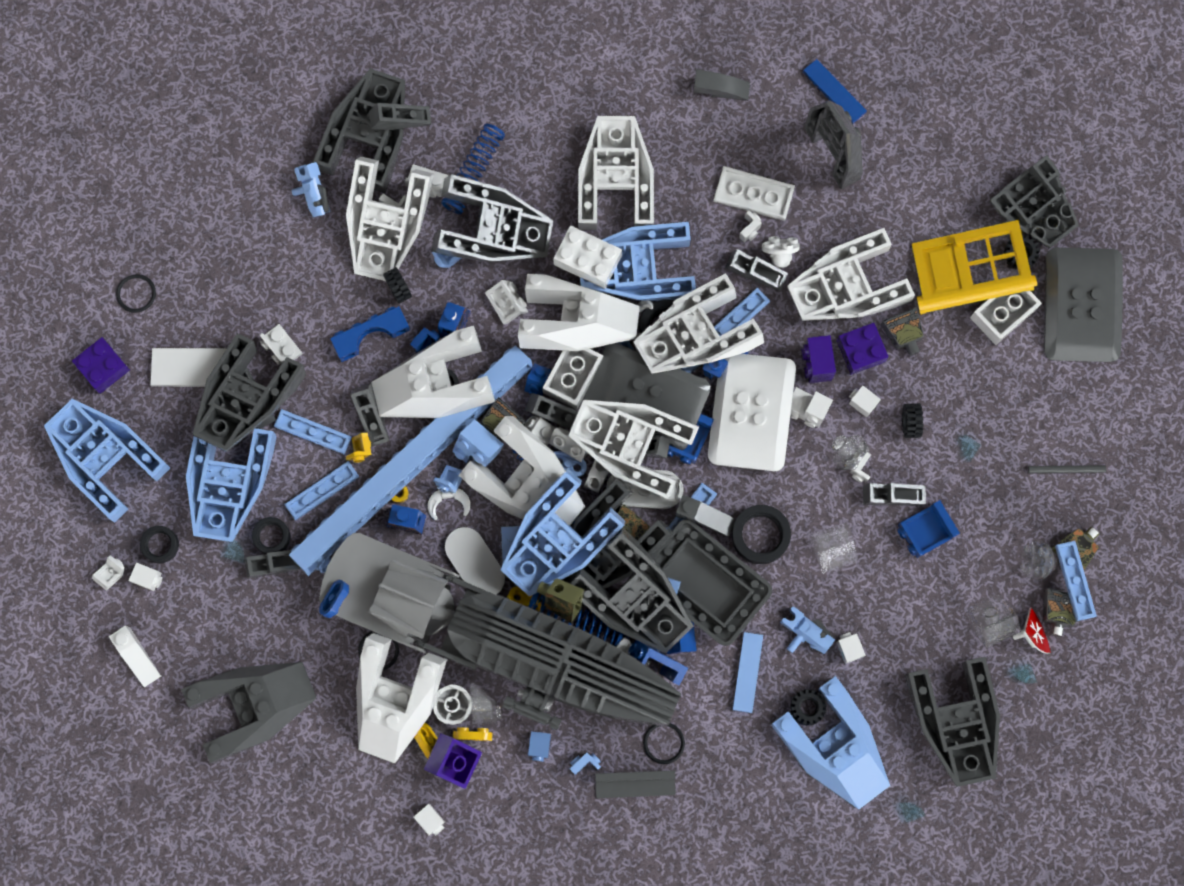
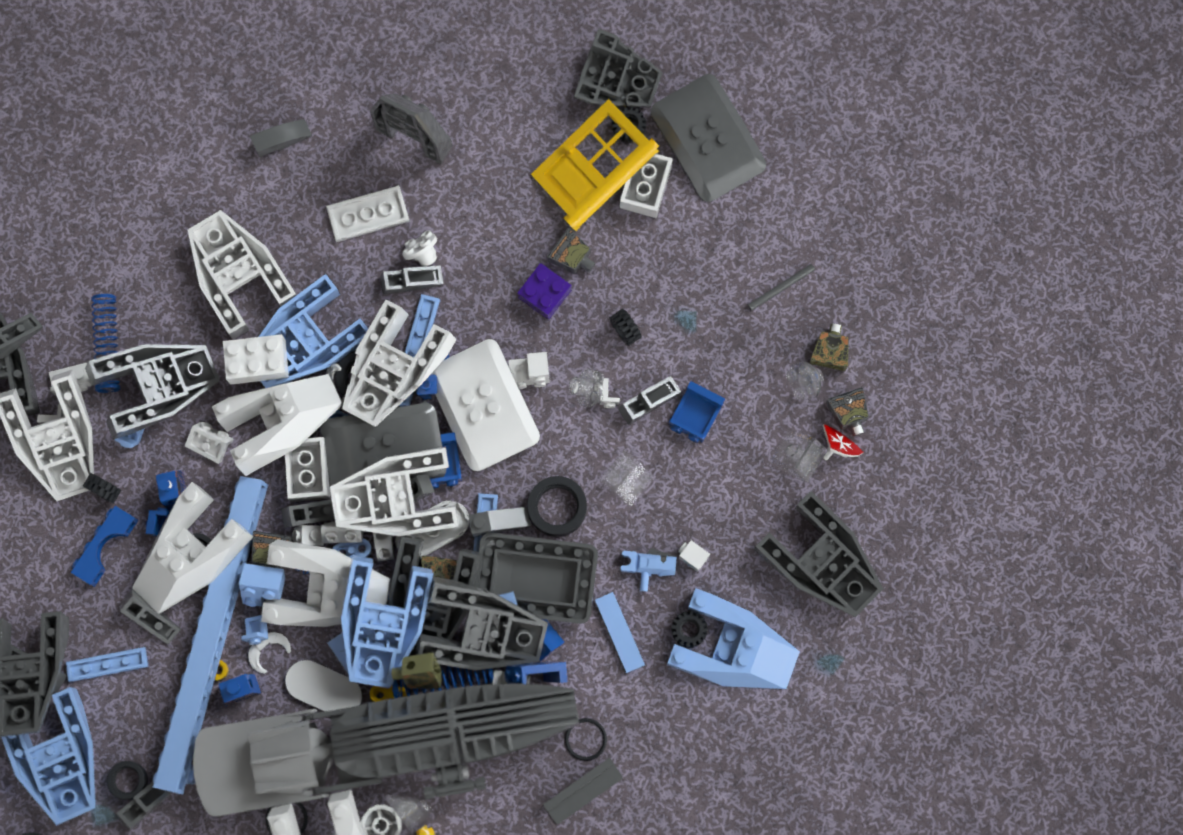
camera: 30 degrees left, 0 degrees up
white bracket [260,324,303,365] -> none
light blue tile [284,461,359,521] -> none
blue plate [319,579,349,618] -> none
yellow bracket [345,433,372,463] -> none
blue bracket [524,363,552,396] -> none
medium blue brick [528,731,551,762] -> none
light blue bracket [570,753,601,775] -> none
white bracket [739,210,762,243] -> none
white wedge [787,228,915,321] -> none
dark purple brick [801,335,836,384] -> none
blue tile [803,59,867,124] -> none
white brick [849,386,881,417] -> none
clear light blue tile [1011,664,1037,684] -> none
light blue tile [1055,541,1097,622] -> none

